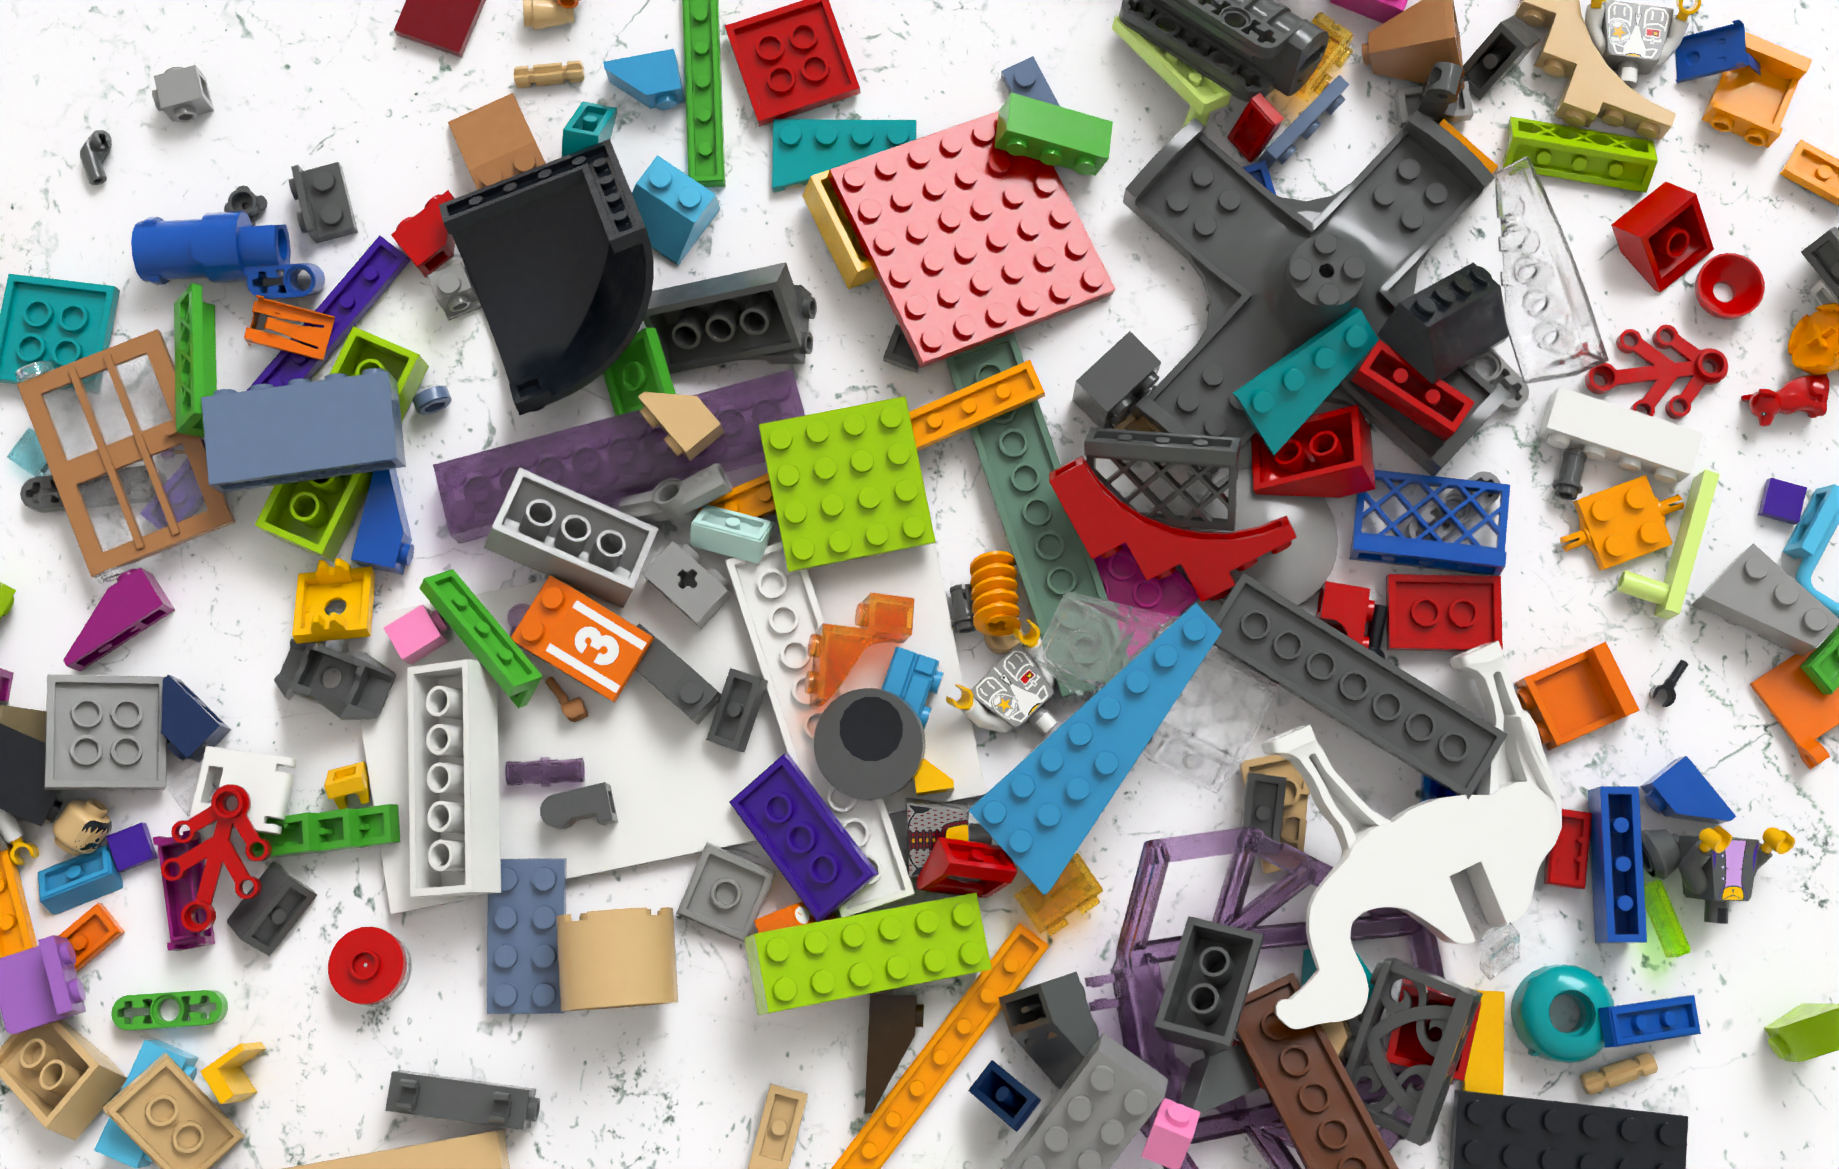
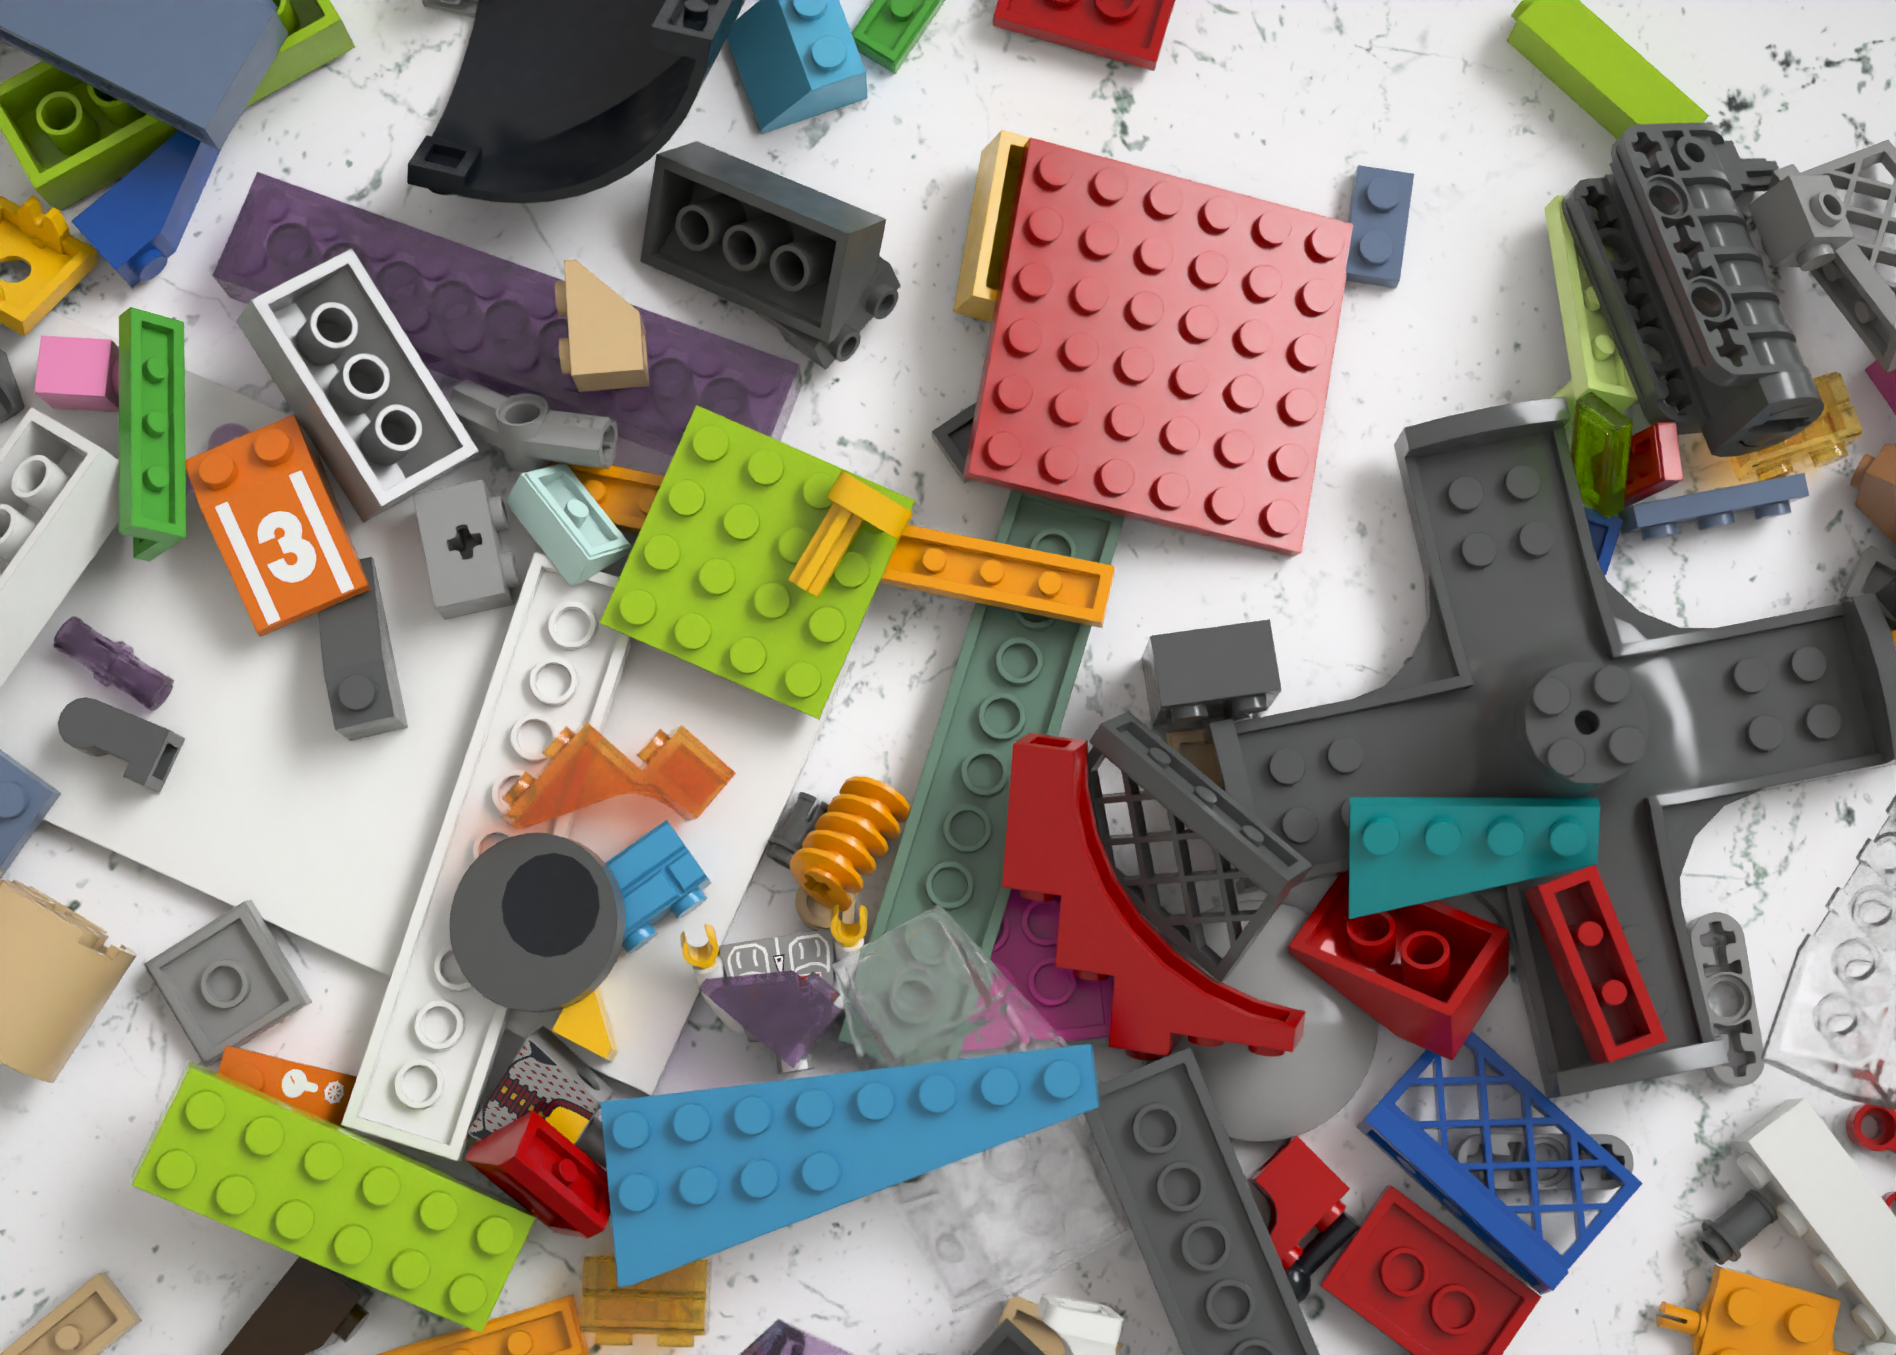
camera: 30 degrees right, 0 degrees up
sand blue tile [412,386,452,415] -> none
medium nougat hand [545,677,588,722] -> none
bright green plate [603,328,676,424] -> none
dark grey plate [706,668,768,753] -> none
dark purple tile [729,754,879,922] -> none
teal wing [772,119,917,193] -> none
bright green brick [994,92,1113,176] -> none
black slope [1377,262,1508,385] -> none
none -> clear purple slope [698,970,843,1070]
none -> yellow piece [788,471,914,598]
none -> clear neon green tile [1571,392,1633,519]

